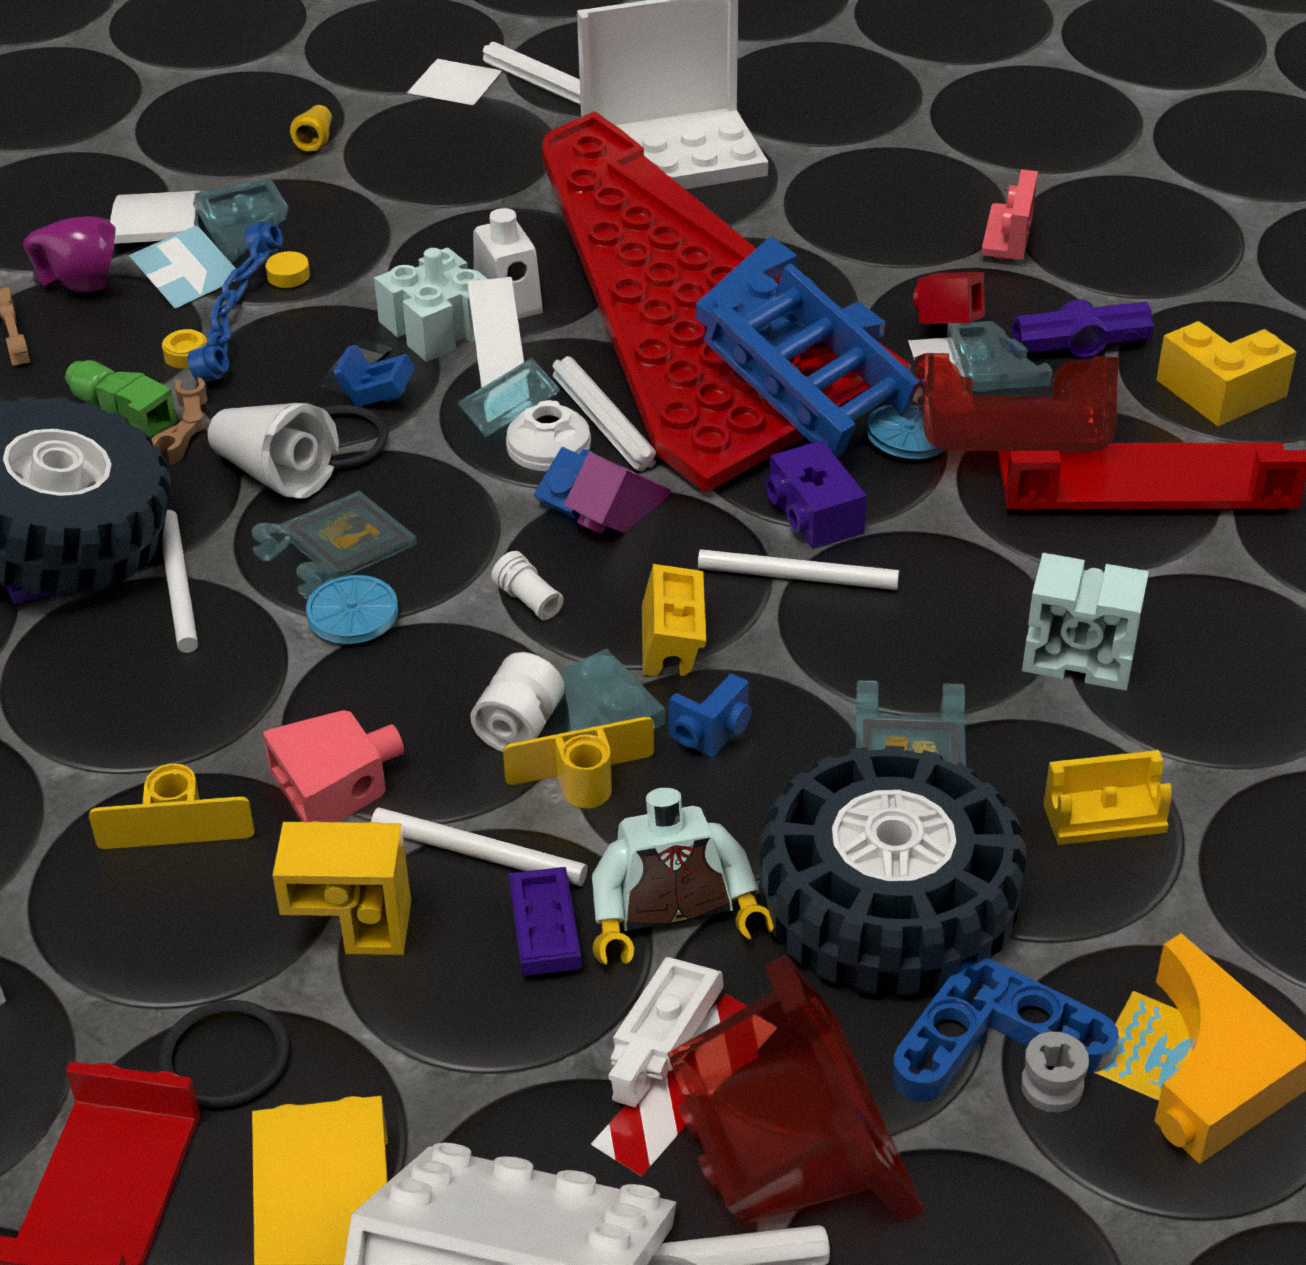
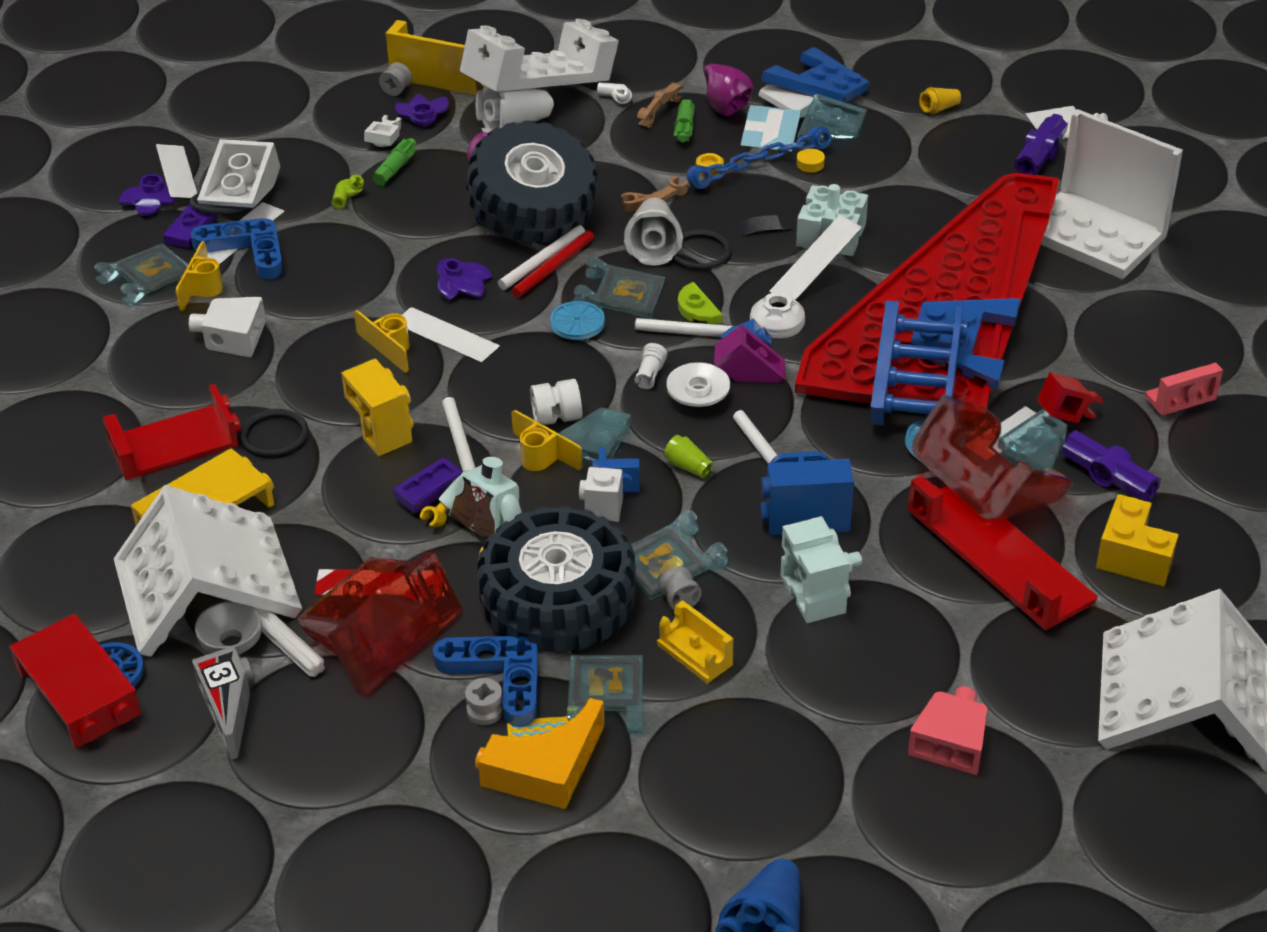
camera: 55 degrees right, 0 degrees up
bright green piece [65,360,178,440] -> none
coral torso [263,710,404,822] -> none
blue bracket [334,345,415,407] -> none
clear light blue tile [458,358,560,437] -> none
white torso [473,208,543,319] -> none
white axle [553,356,656,472] -> none
white hinge [609,957,724,1107] -> none
yellow hinge [642,564,706,677] -> none
dark purple brick [765,440,867,549] -> none
none -> white sticker [402,307,500,362]
none -> dark purple plate [437,258,492,300]
none -> red bar [512,230,594,298]
none -> clear light blue flag [567,655,643,733]
none -> white brick [579,467,623,522]
none -> white bar [635,318,733,337]
none -> light grey wheel [658,566,701,610]
none -> lime cone [663,435,714,478]
none -> white dish [667,363,730,407]
none -> bright green piece [674,100,695,144]
none -> lime plate [678,282,723,325]
none -> blue brick [760,451,854,536]
none -> blue wing [761,47,869,104]
none -> dark purple piece [1014,113,1068,175]

